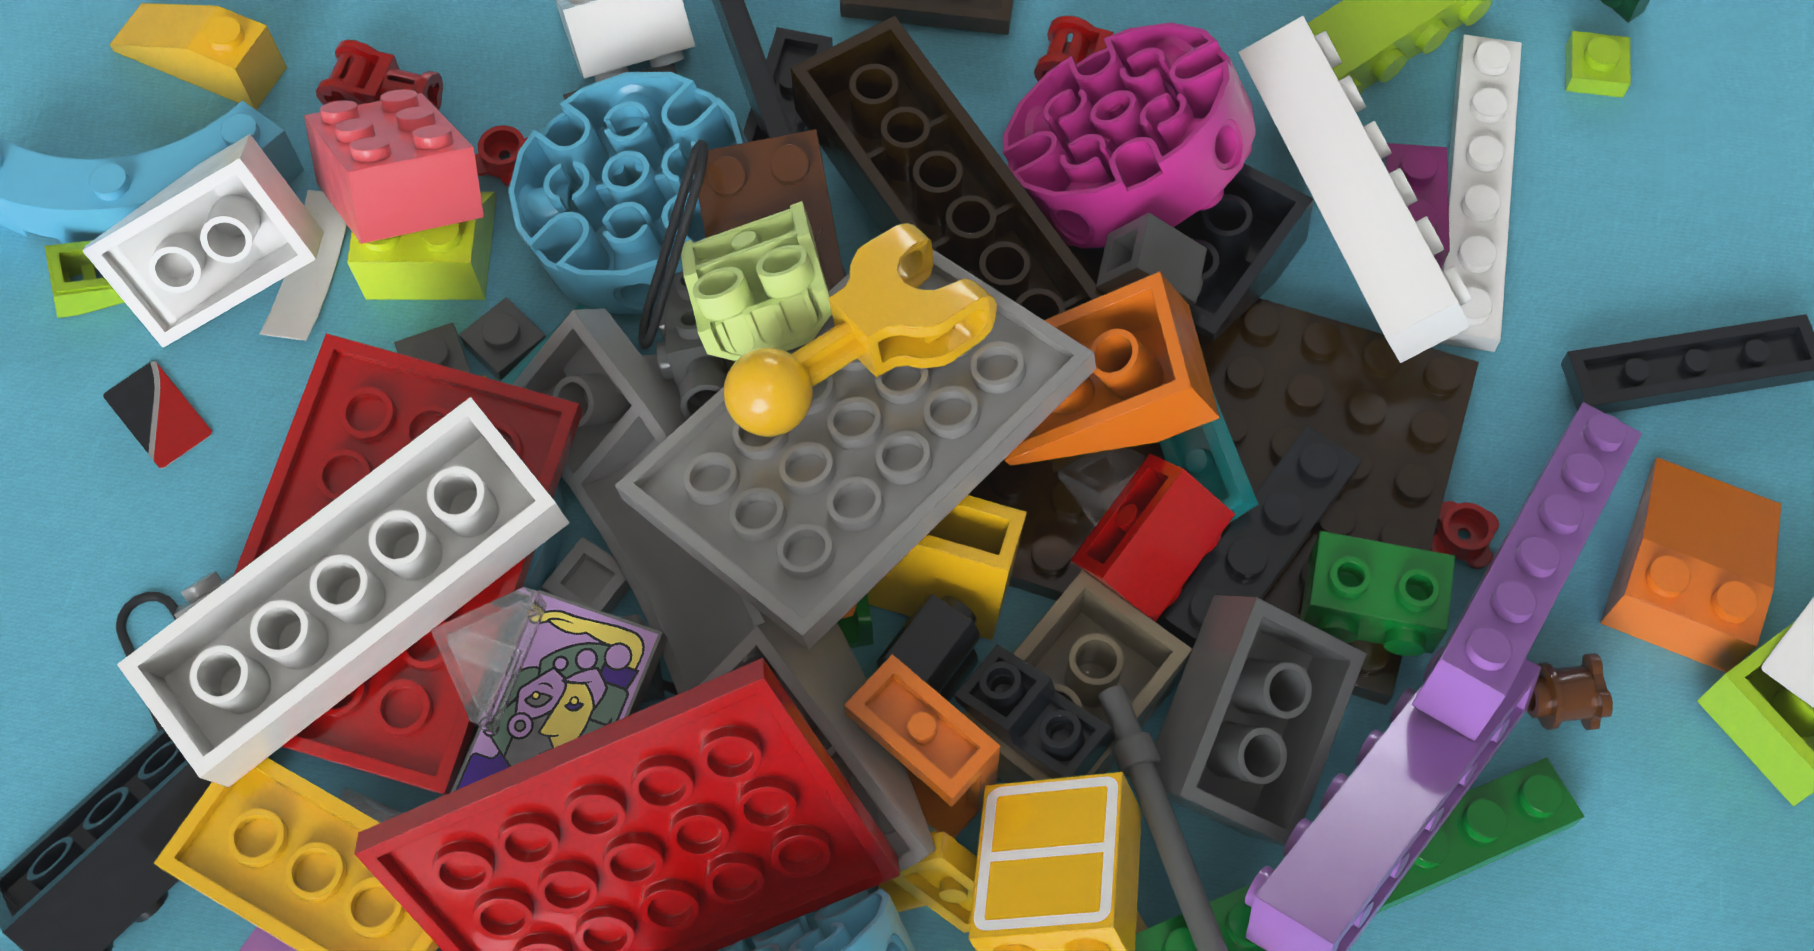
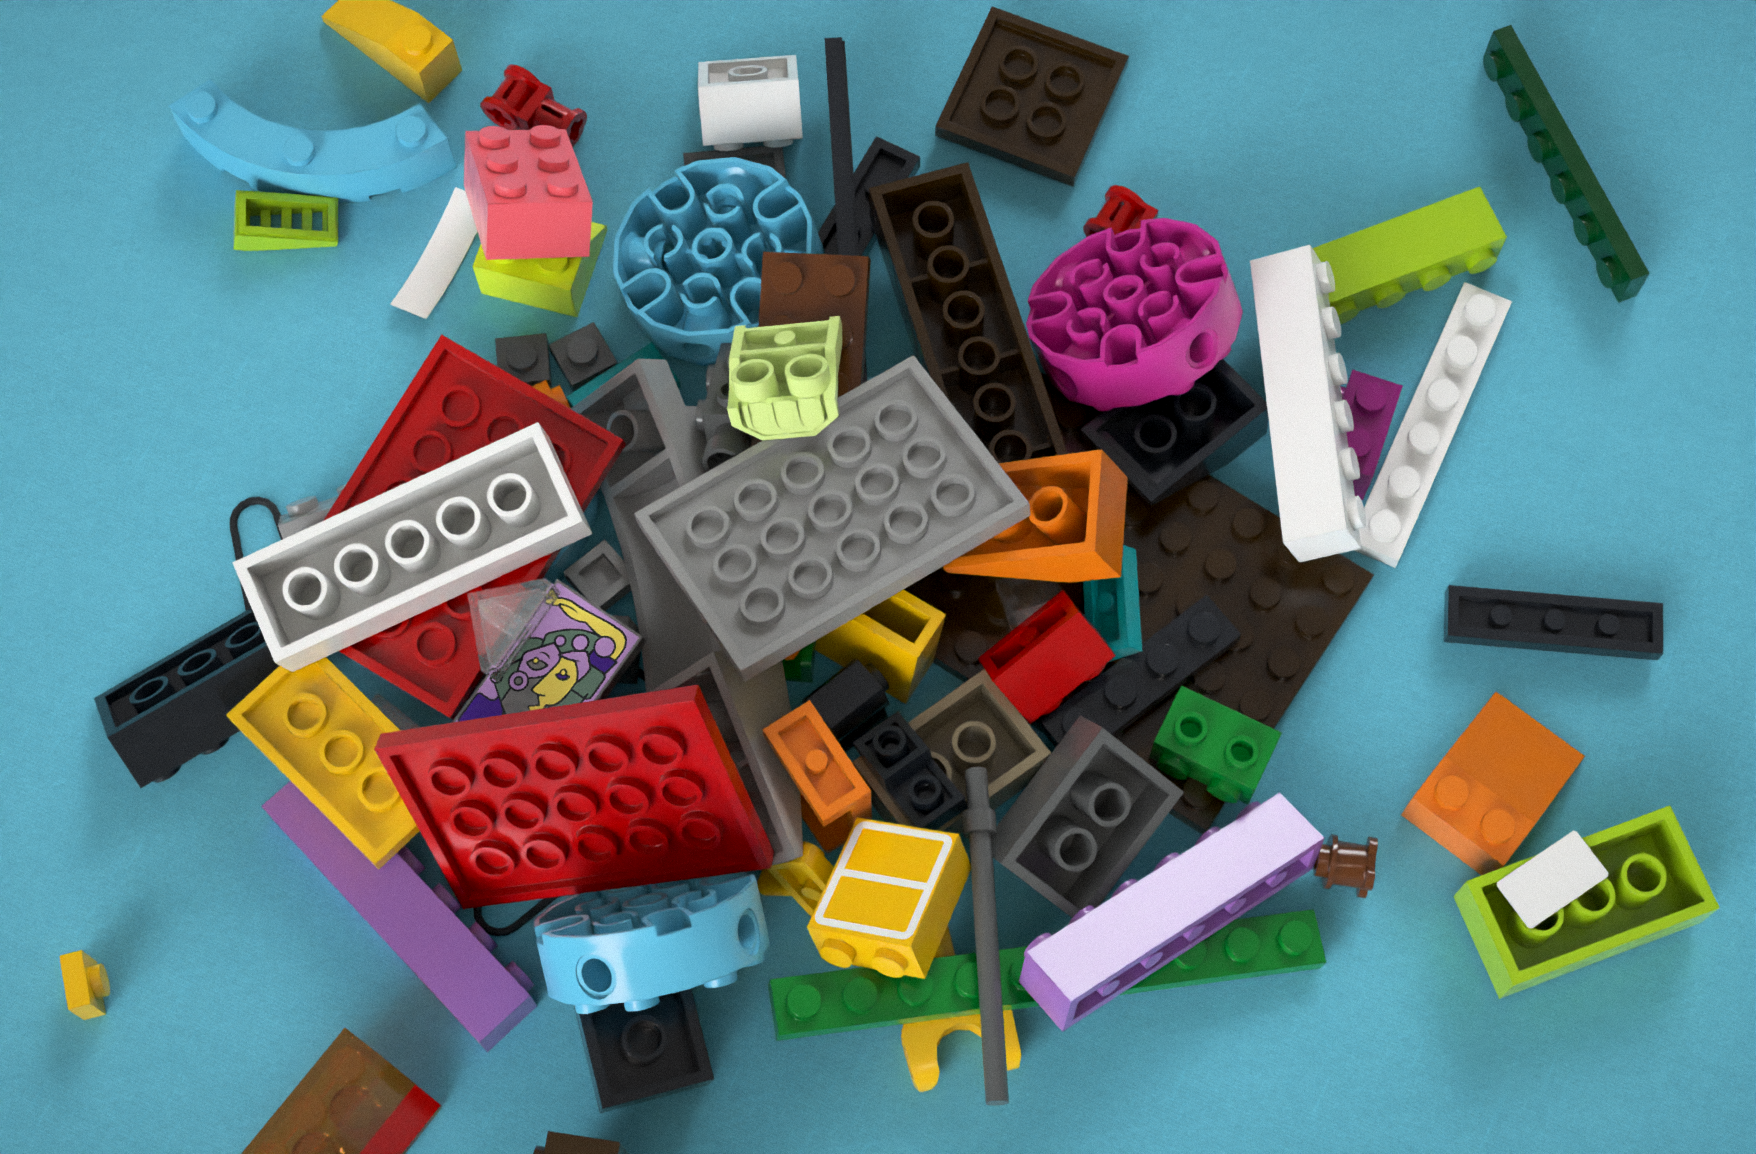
camera: 15 degrees right, 5 degrees up
white slope [83,134,324,347] -> none
sticker [103,361,212,469] -> none
red plate [475,125,528,186] -> none
black piece [638,139,708,350] -> none
yellow piece [723,223,997,437] -> none
dark grey brick [1096,213,1207,306] -> none
medium lavender brick [1411,402,1642,741] -> none
red plate [1430,501,1499,569] -> none
lime plate [1565,31,1631,98] -> none

